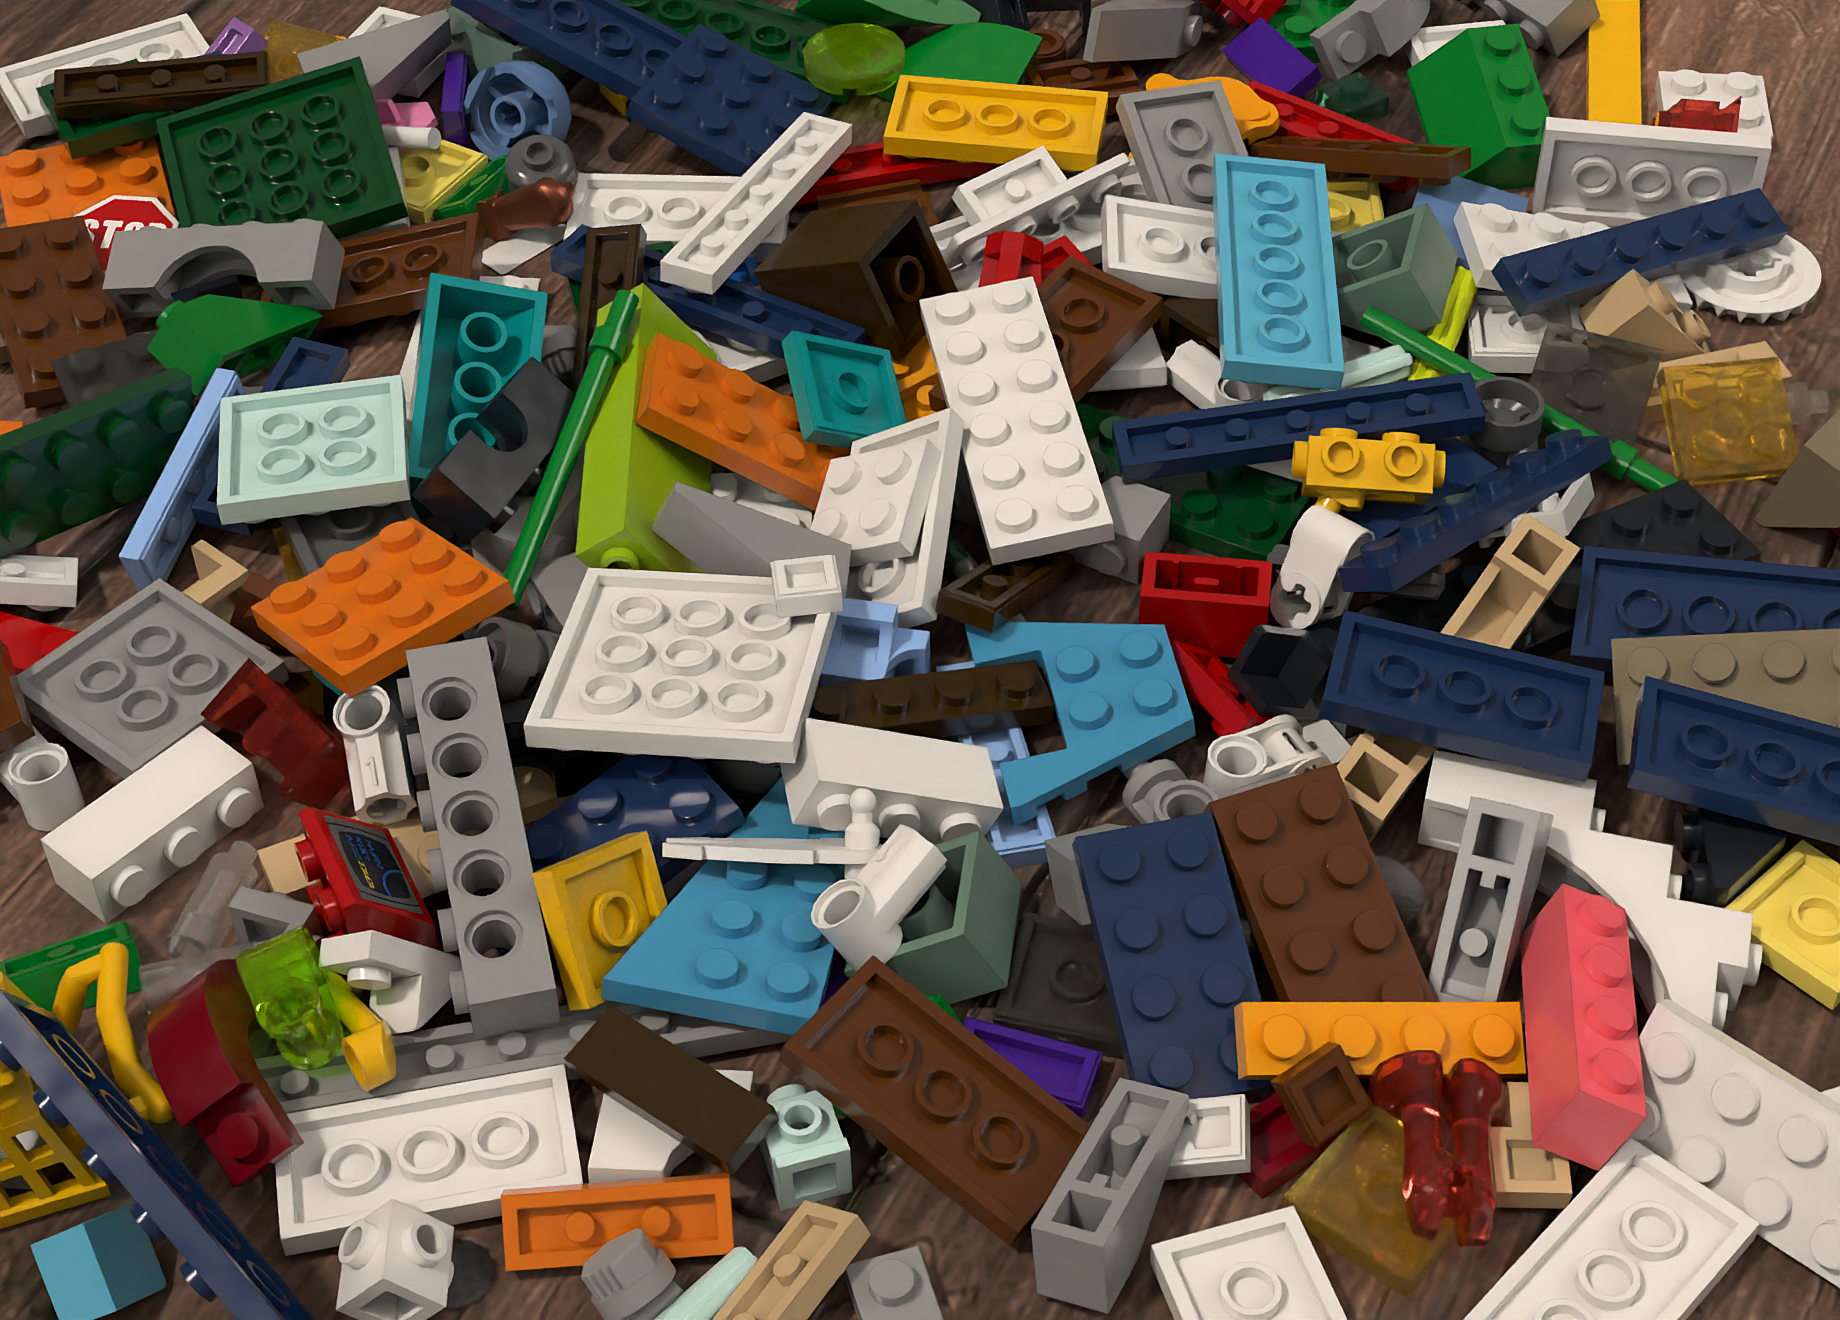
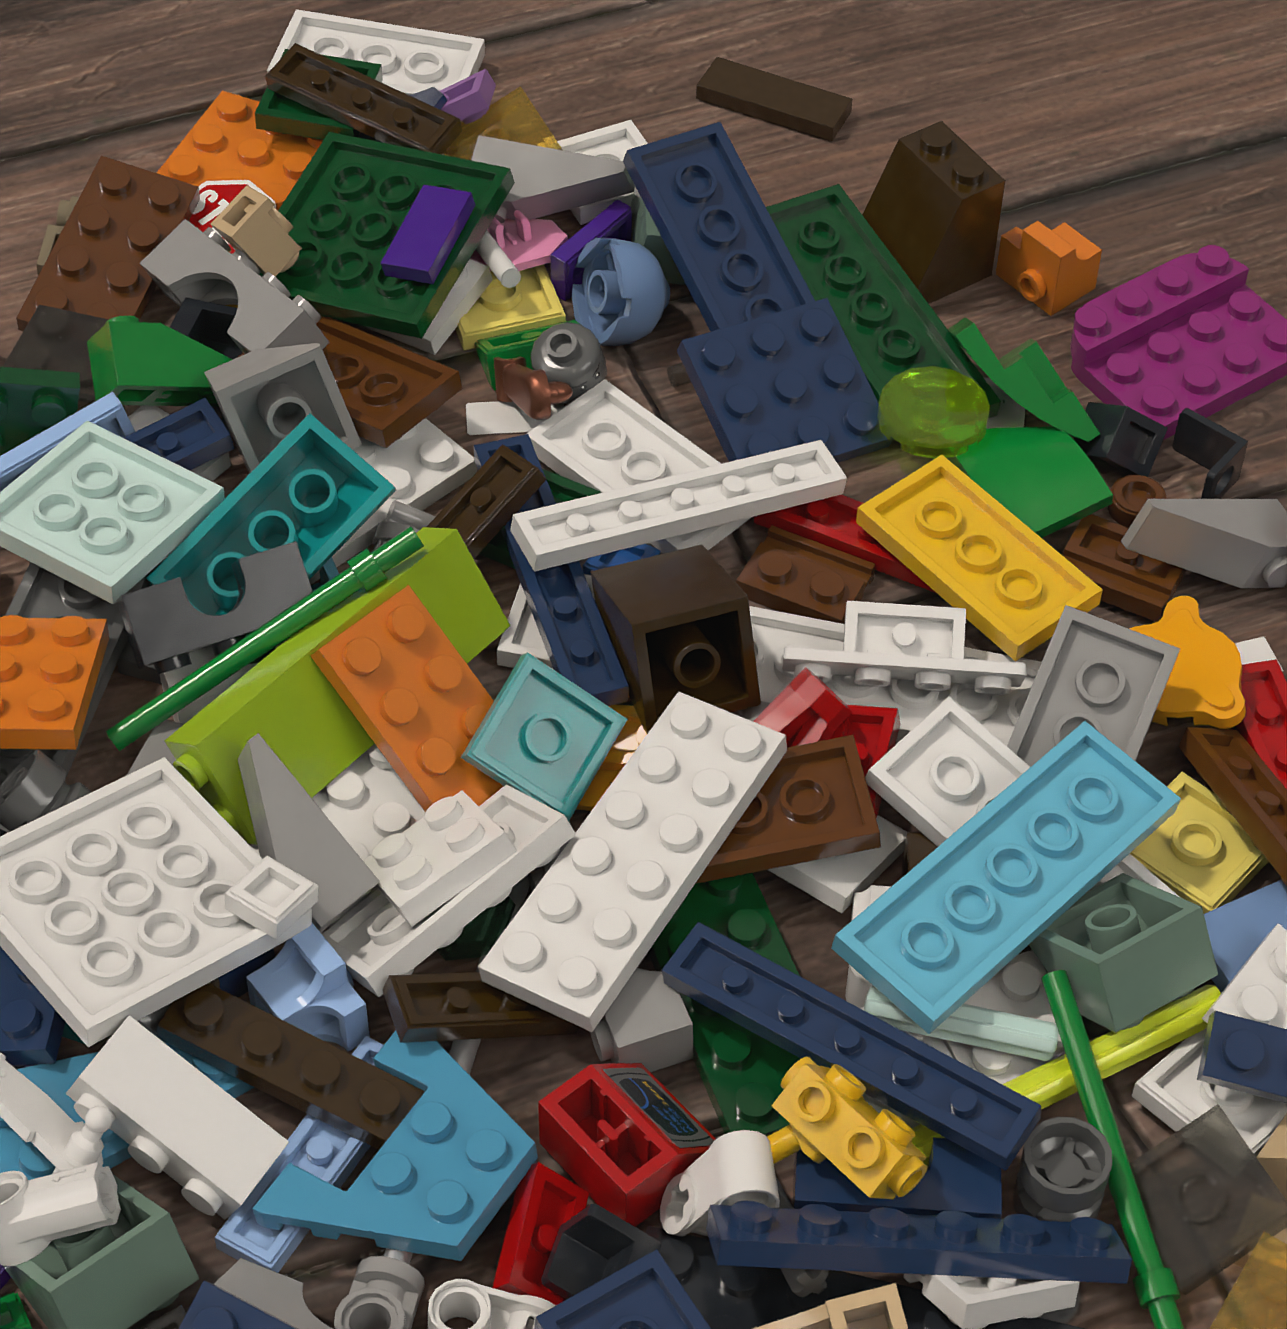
camera: 40 degrees right, 5 degrees up
none -> light grey slope [204,343,362,474]
none -> tan brick [211,185,302,277]
none -> dark purple tile [380,185,475,284]

